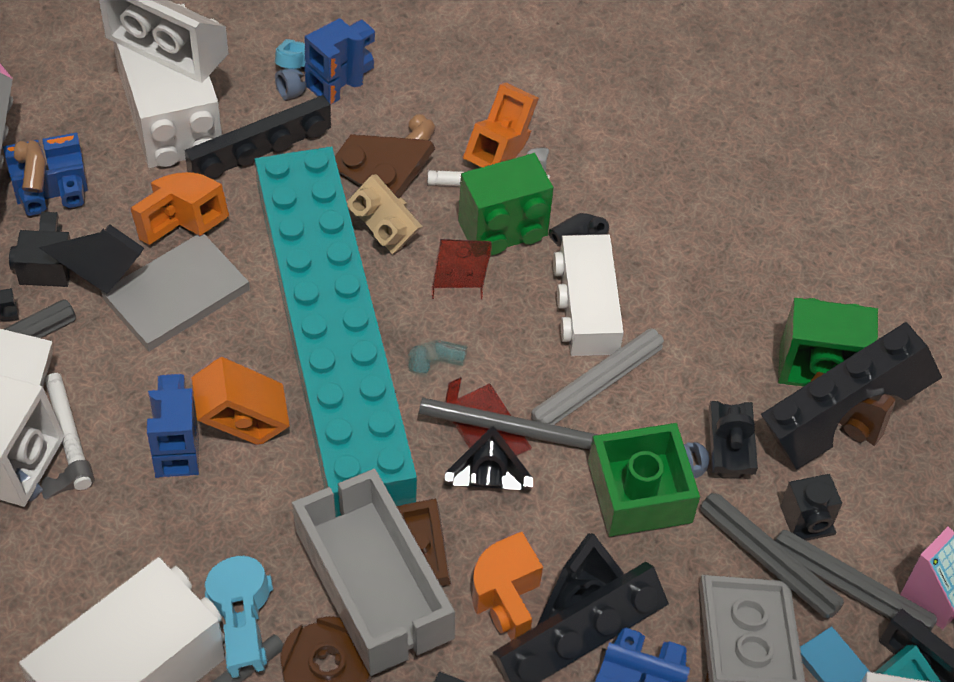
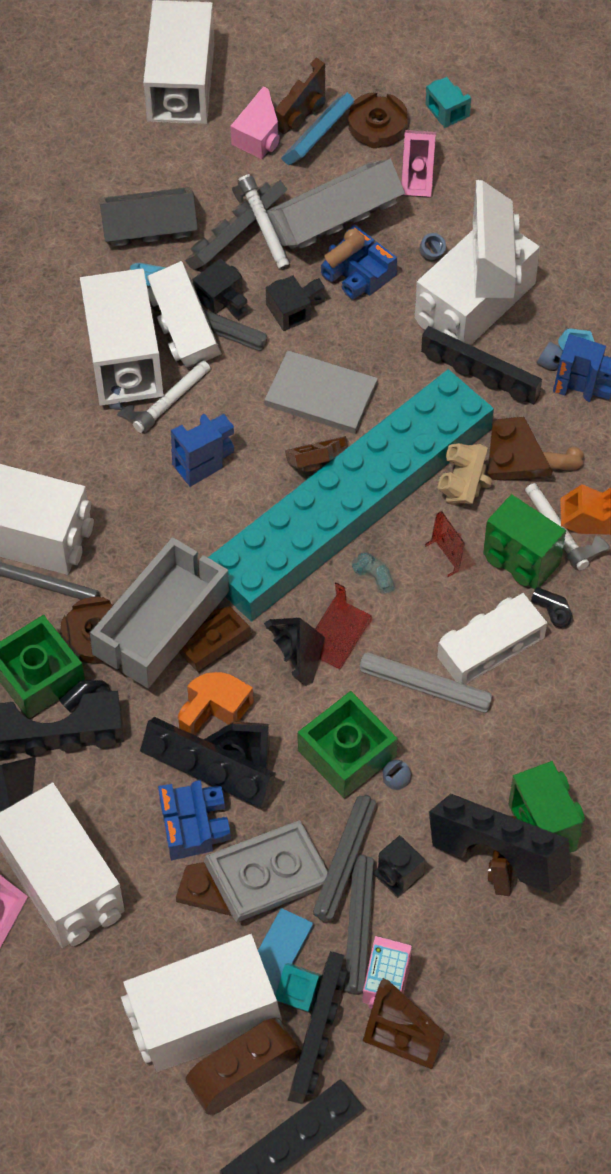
camera: 65 degrees right, 5 degrees up
black slope [38,224,144,294] -> none
orange brick [130,172,229,245] -> none
orange brick [191,356,290,445] -> none
medium azure piece [205,556,273,678] -> none
dark grey piece [418,397,599,450] -> none
black hips [709,401,758,479] -> none
none -> reddish brown wing [285,436,348,472]
none -> sand blue hinge [420,233,446,260]

